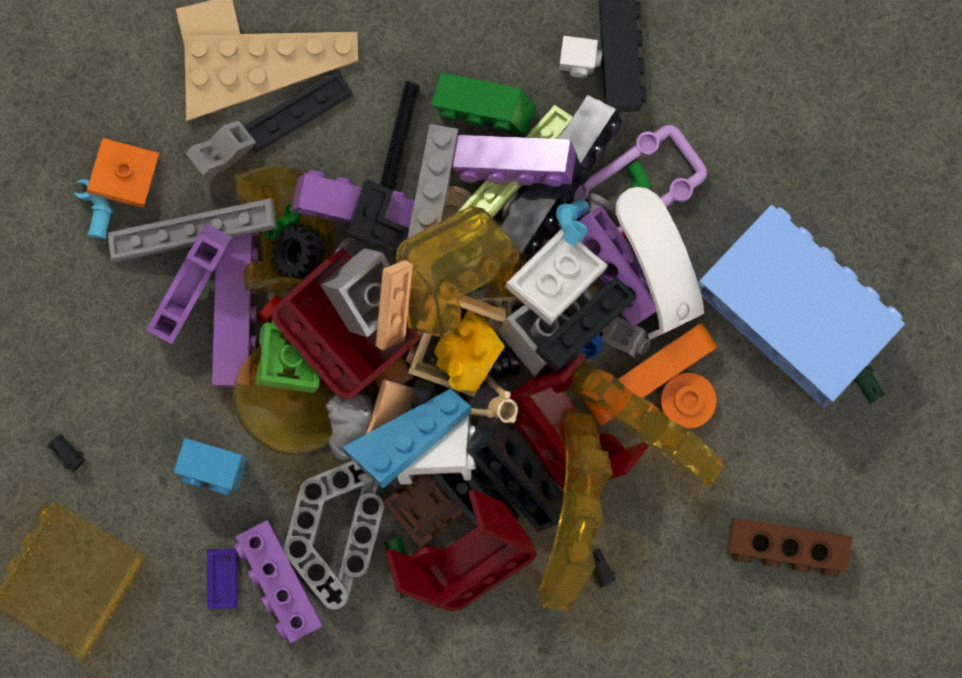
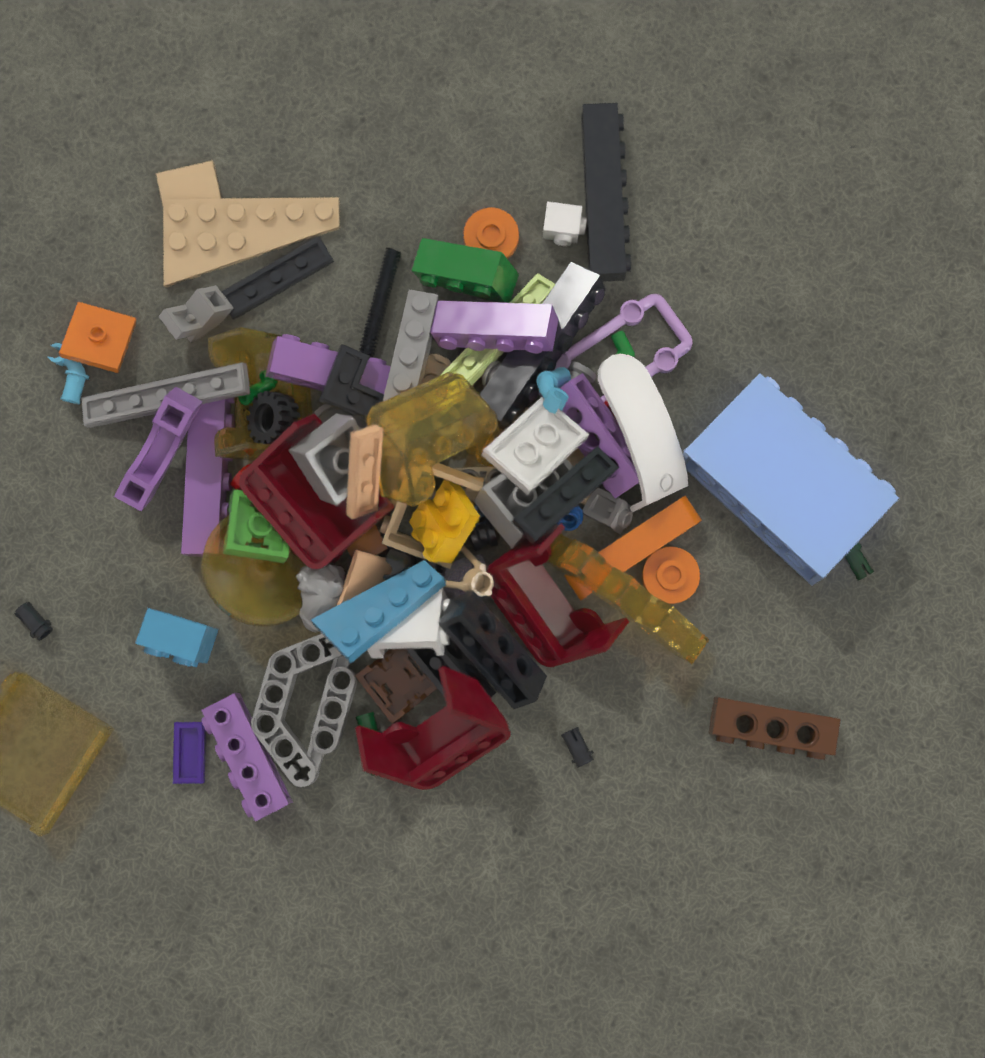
camera: 10 degrees right, 0 degrees up
clear yellow arch [538,411,612,611] -> none
none -> orange piece [464,208,519,259]

